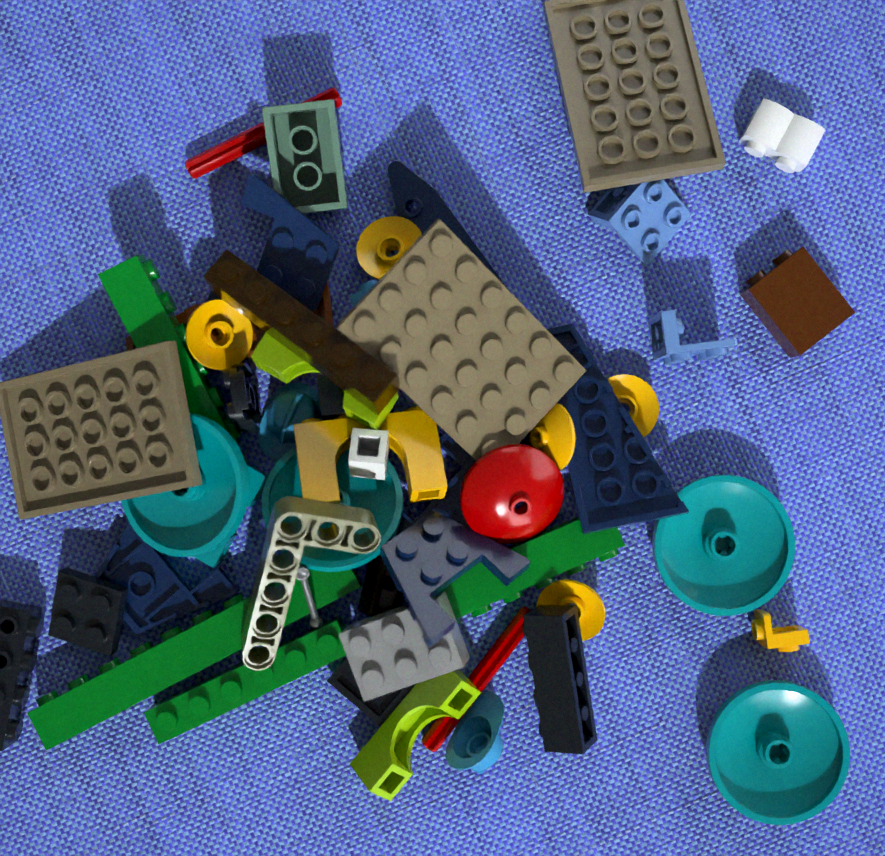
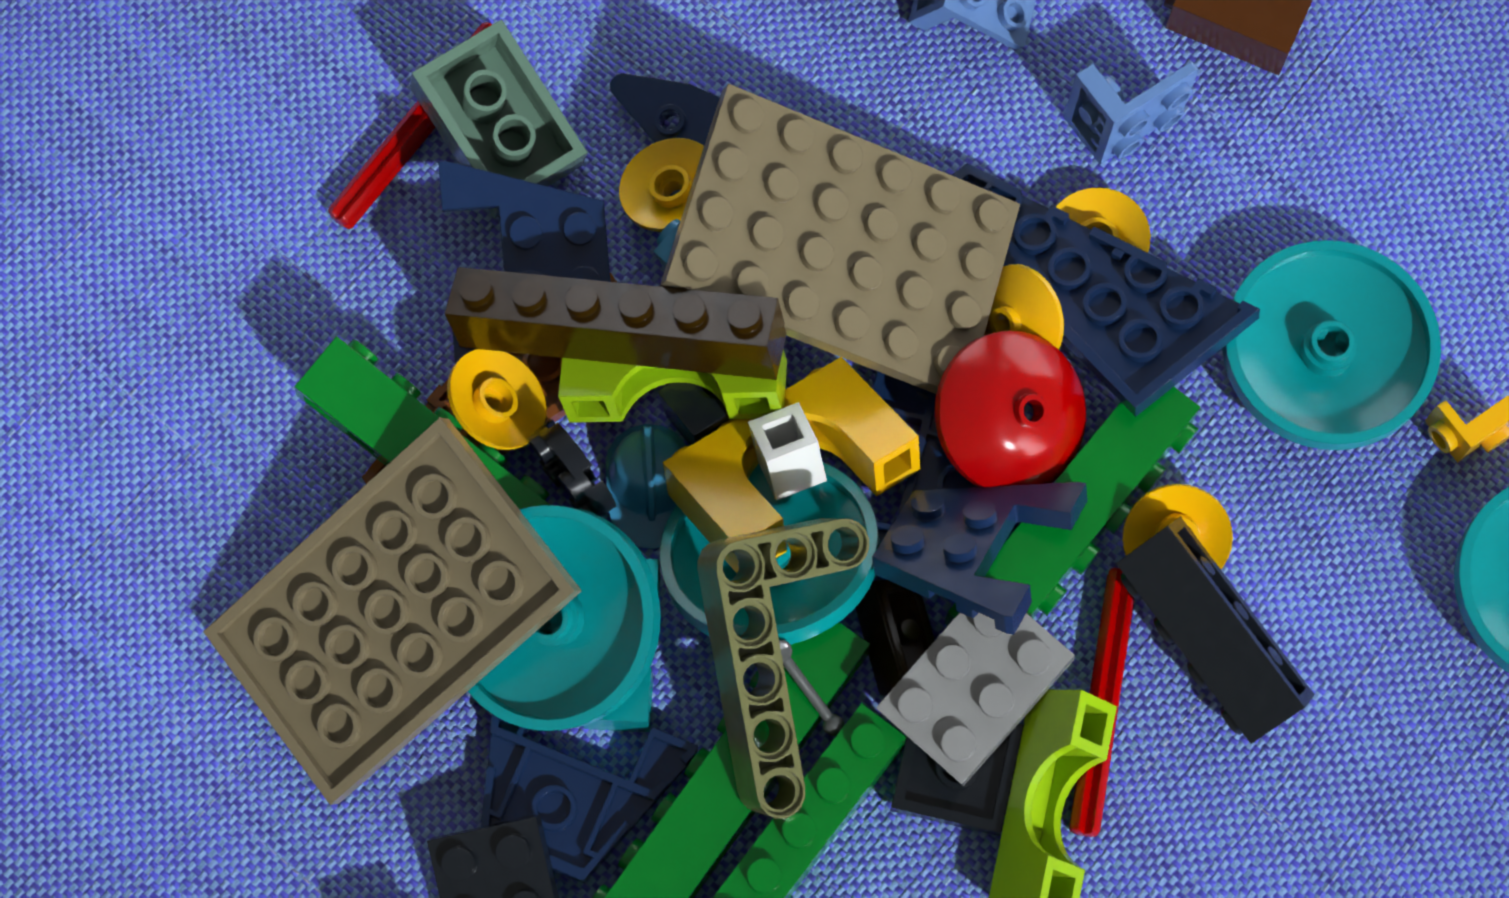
camera: 25 degrees left, 15 degrees down
dark azure piece [446,691,505,774] -> none

